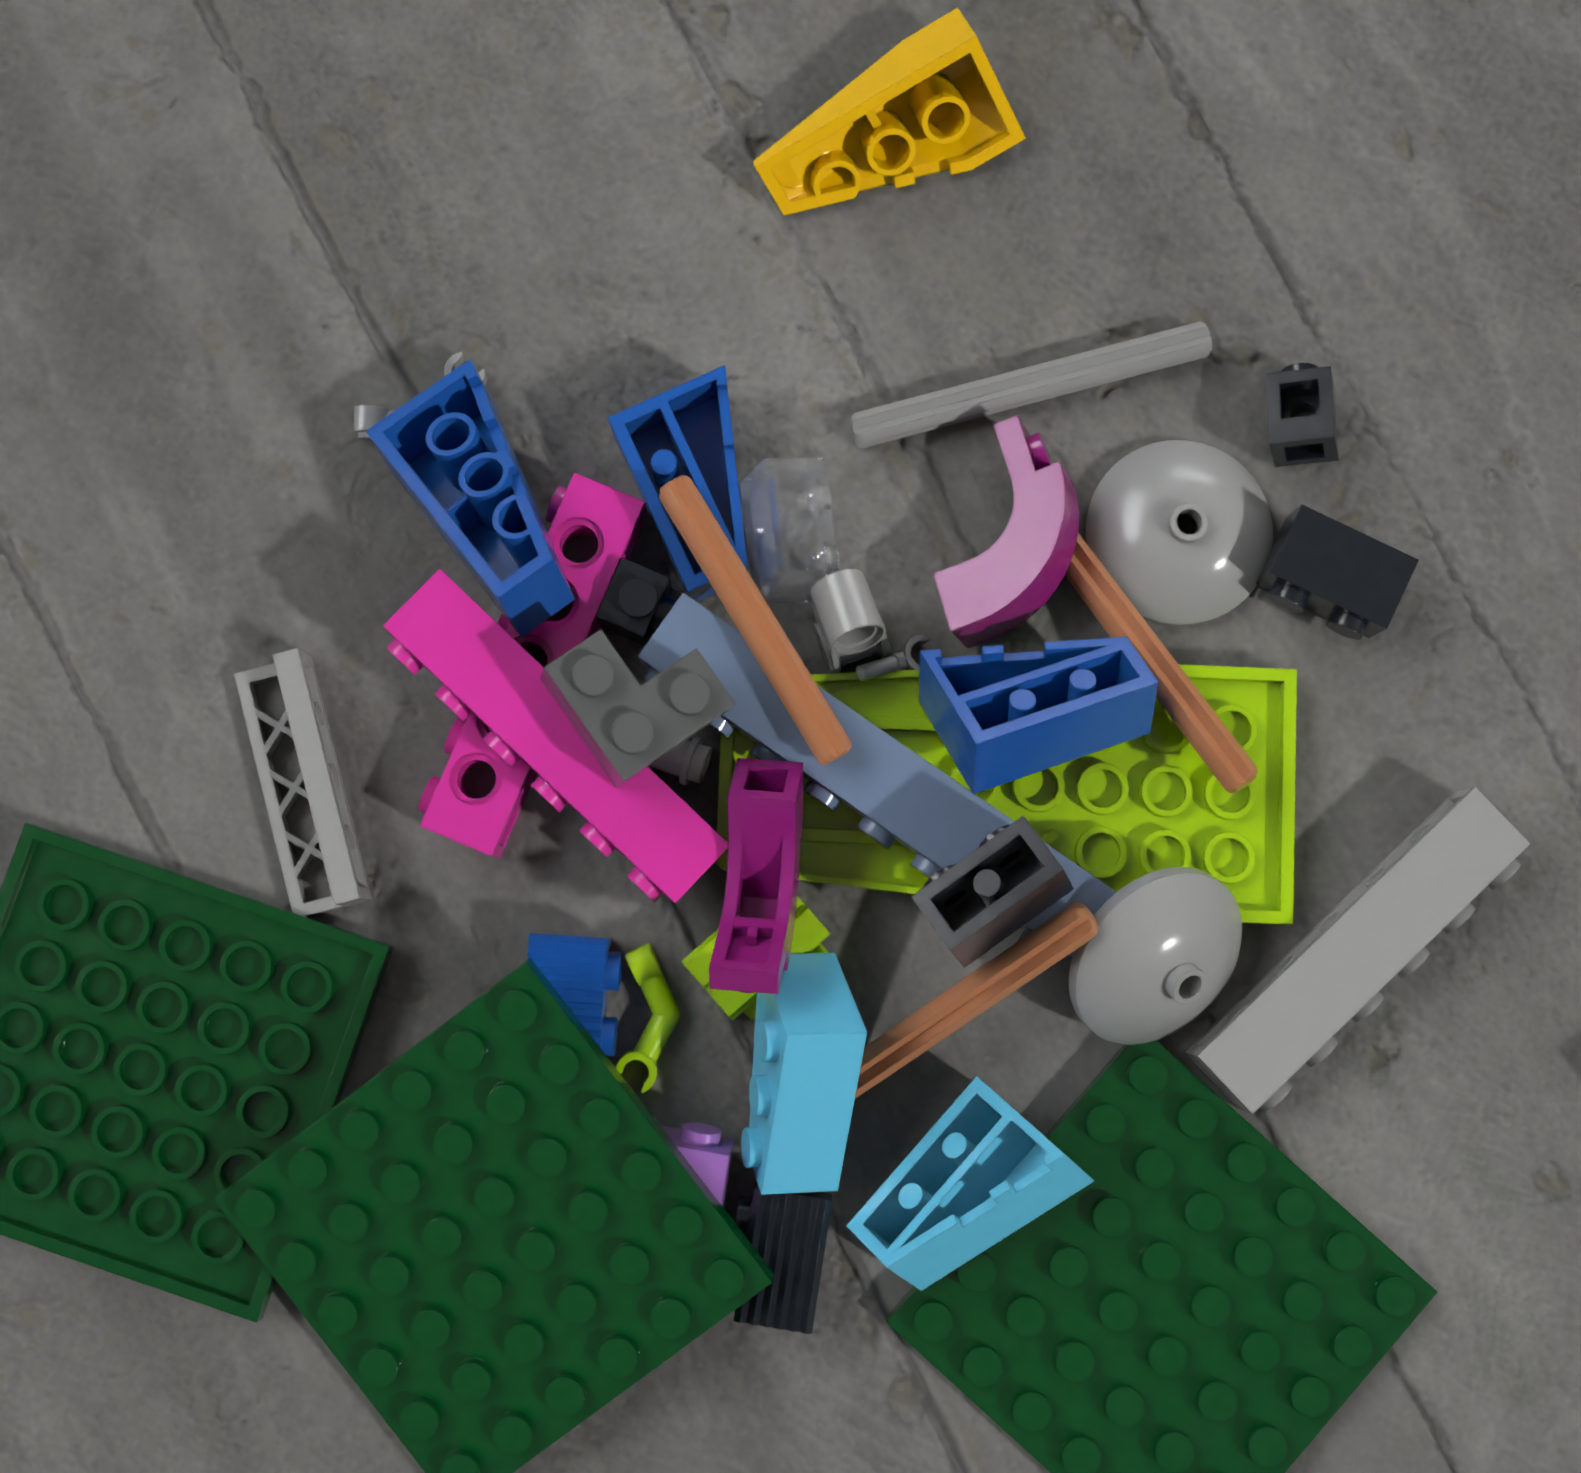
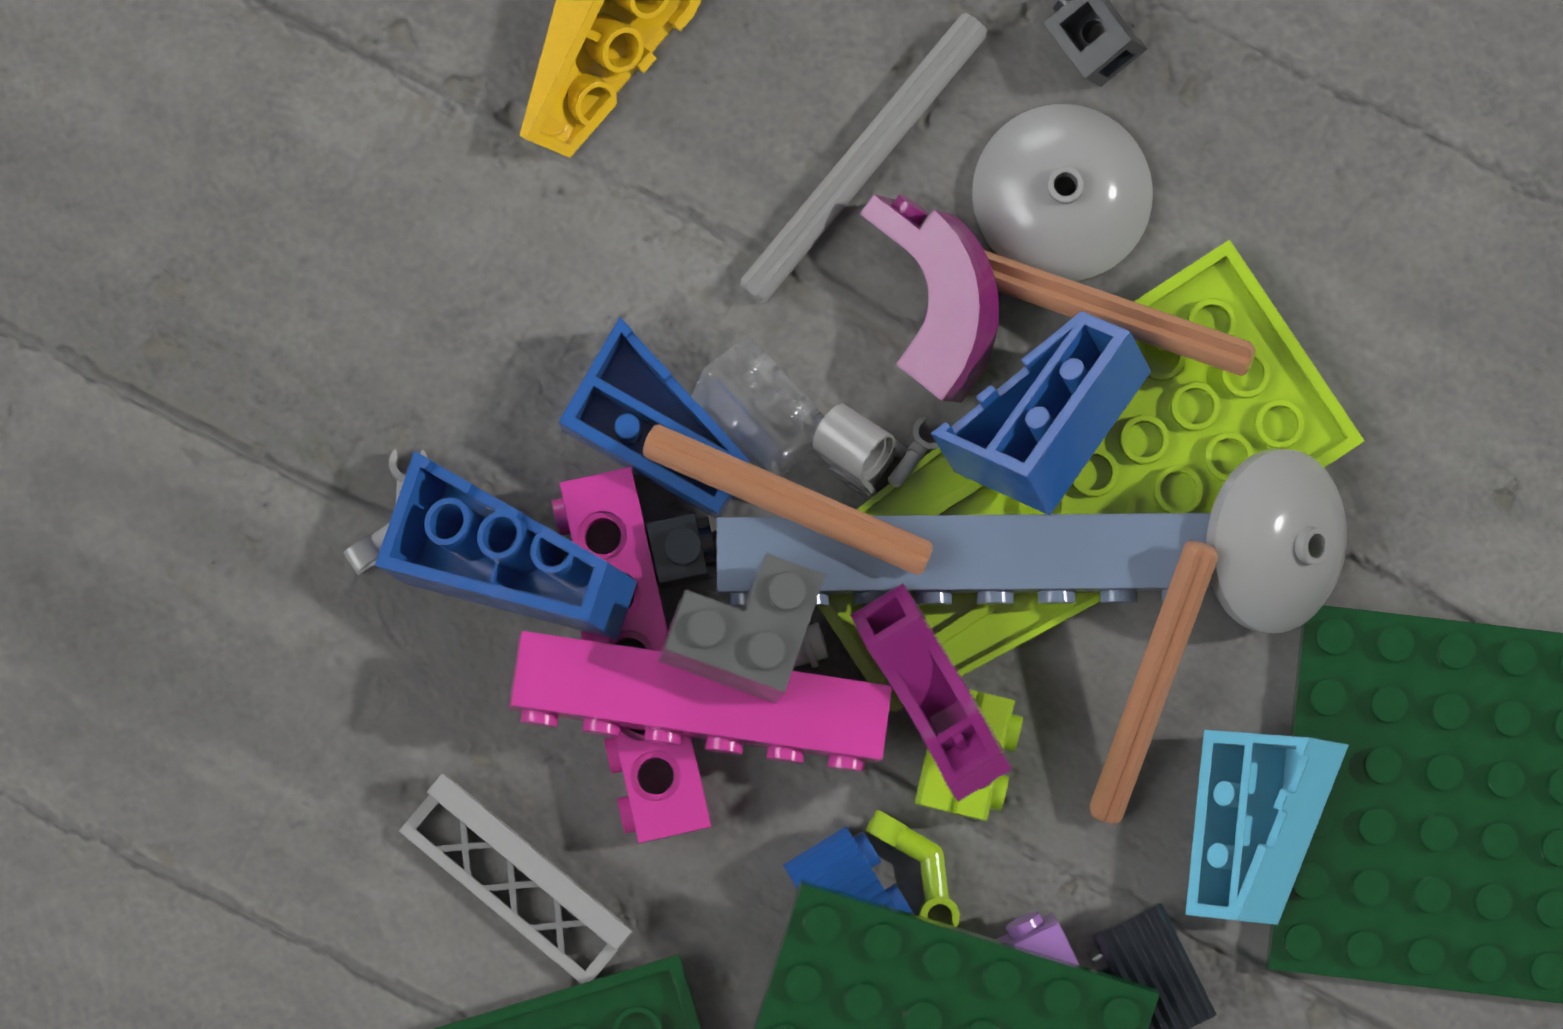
camera: 30 degrees left, 0 degrees up
medium azure wedge [741,953,867,1195] -> none
black brick [911,816,1074,968] -> none
light grey brick [1185,787,1530,1114] -> none
black brick [1256,504,1419,640] -> none

